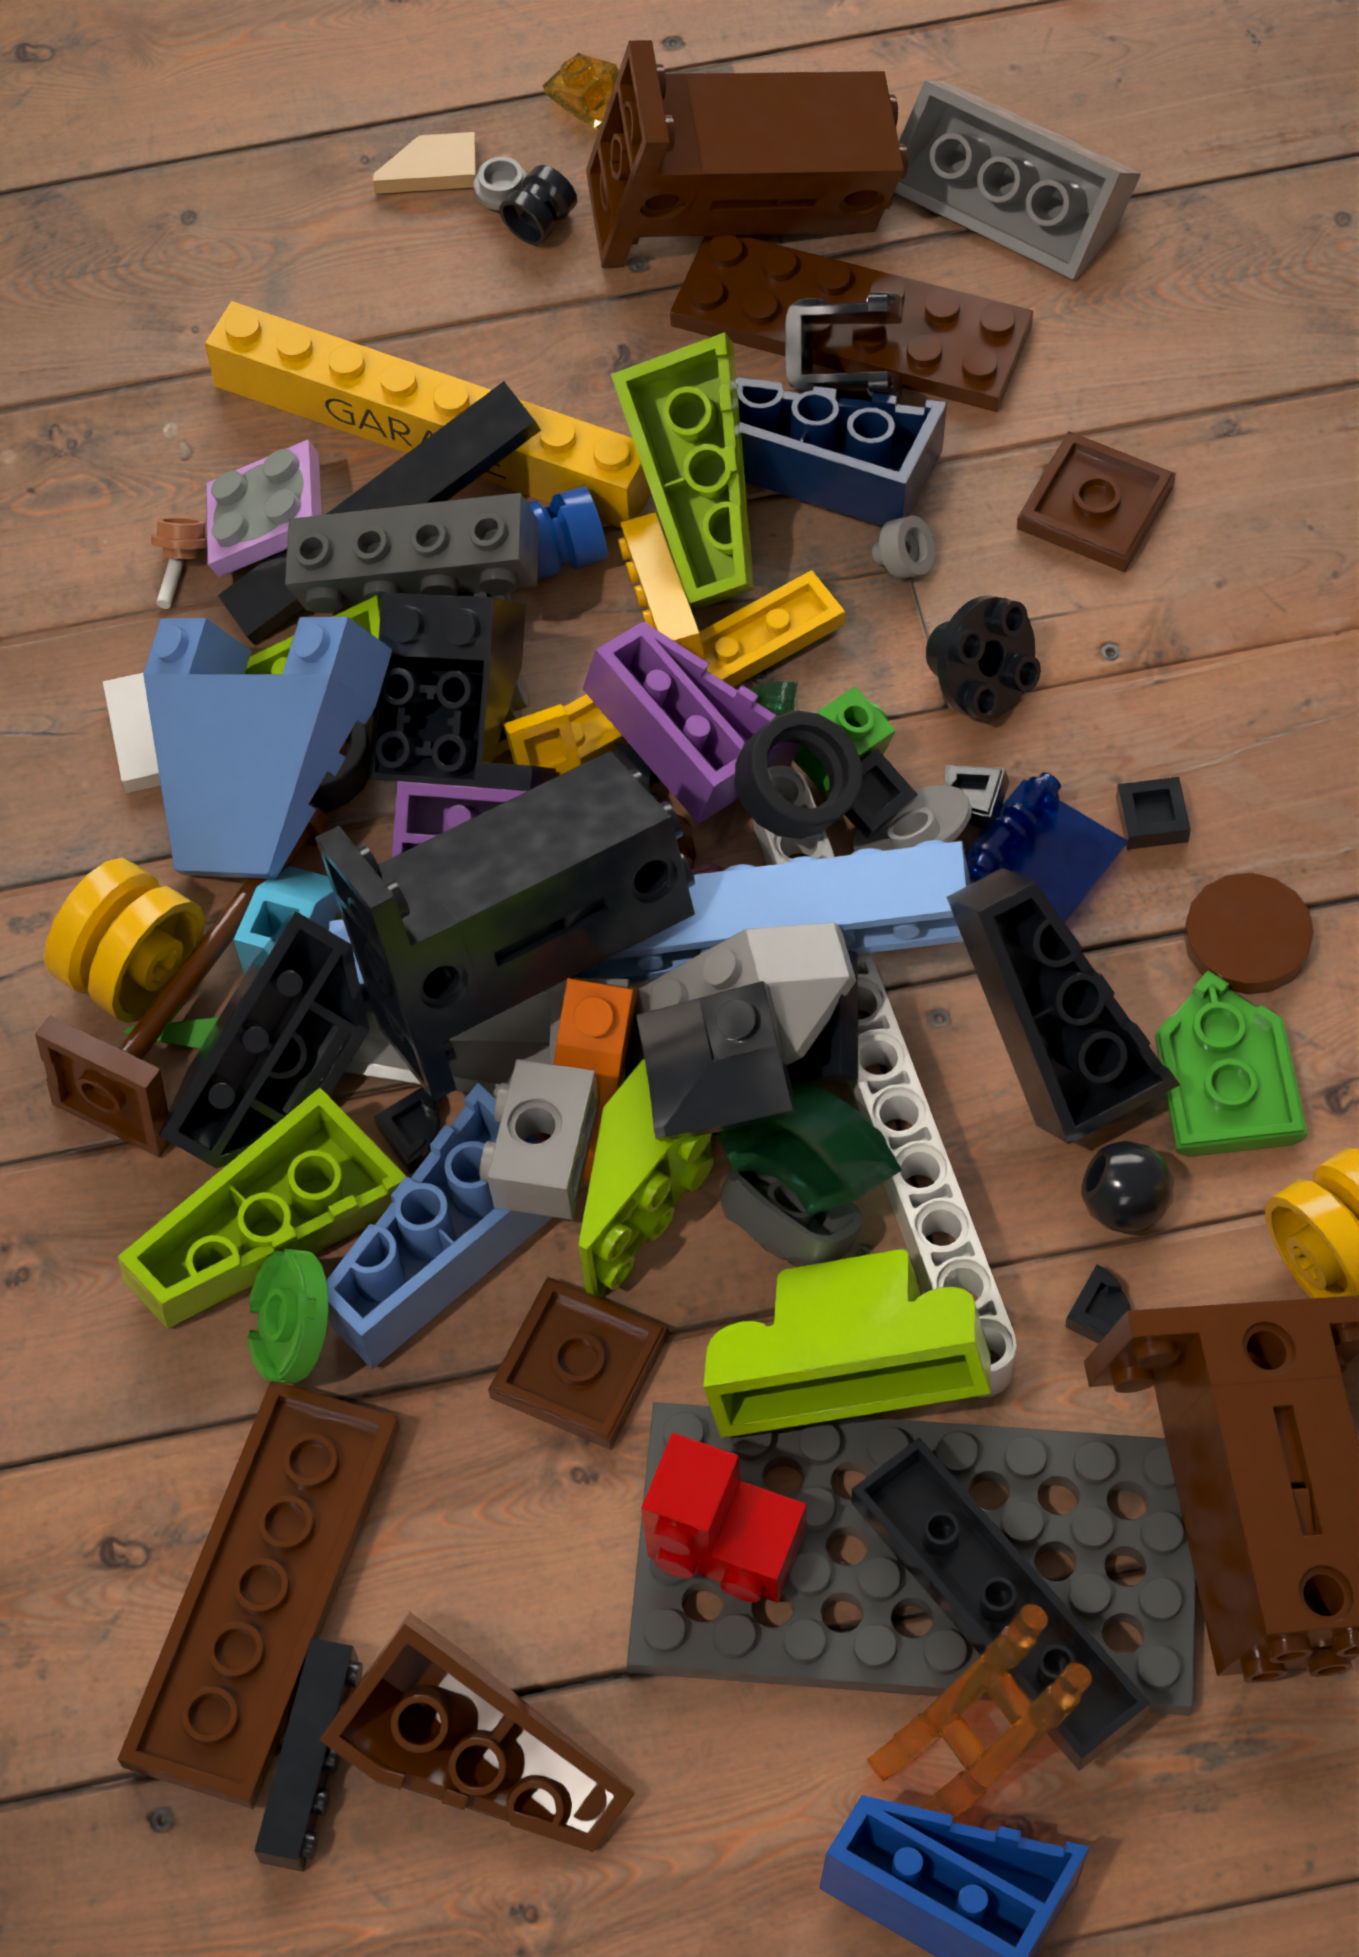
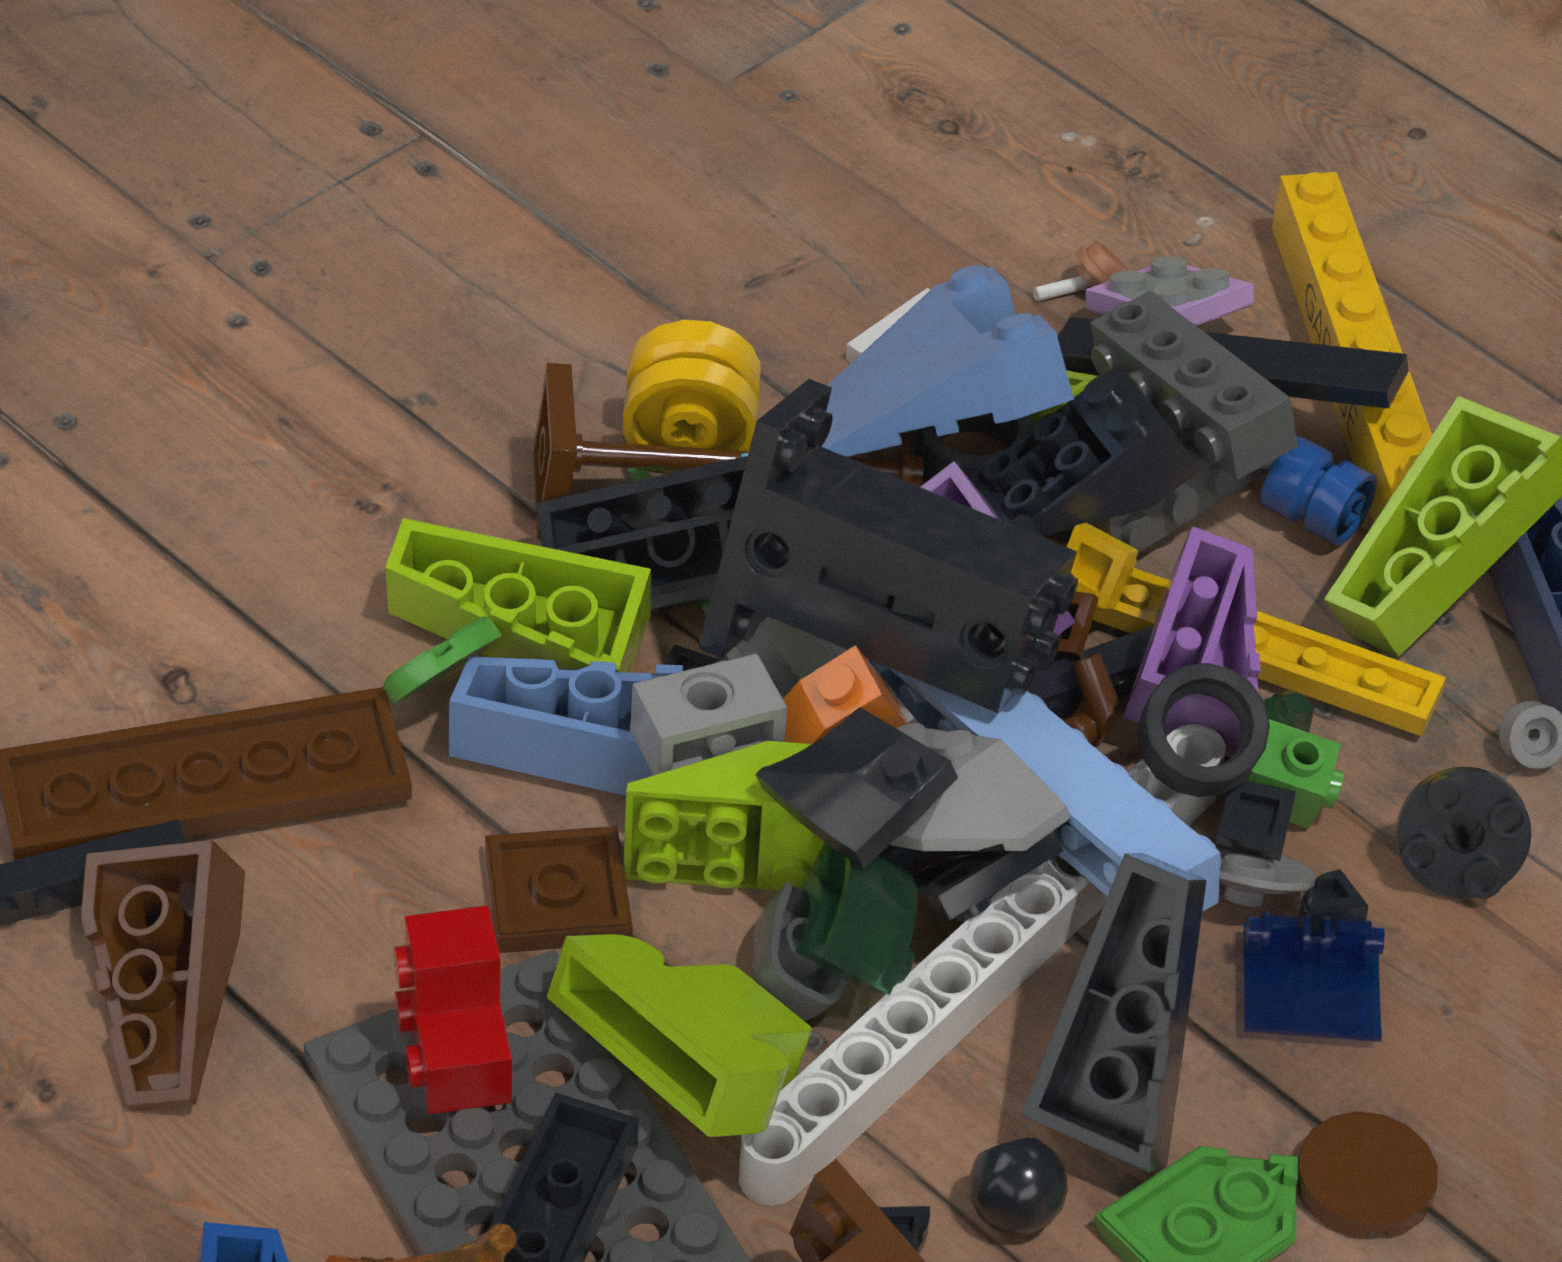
camera: 50 degrees right, 15 degrees down
yellow piece [617,512,705,660] -> none
black tile [1116,777,1191,850] -> none

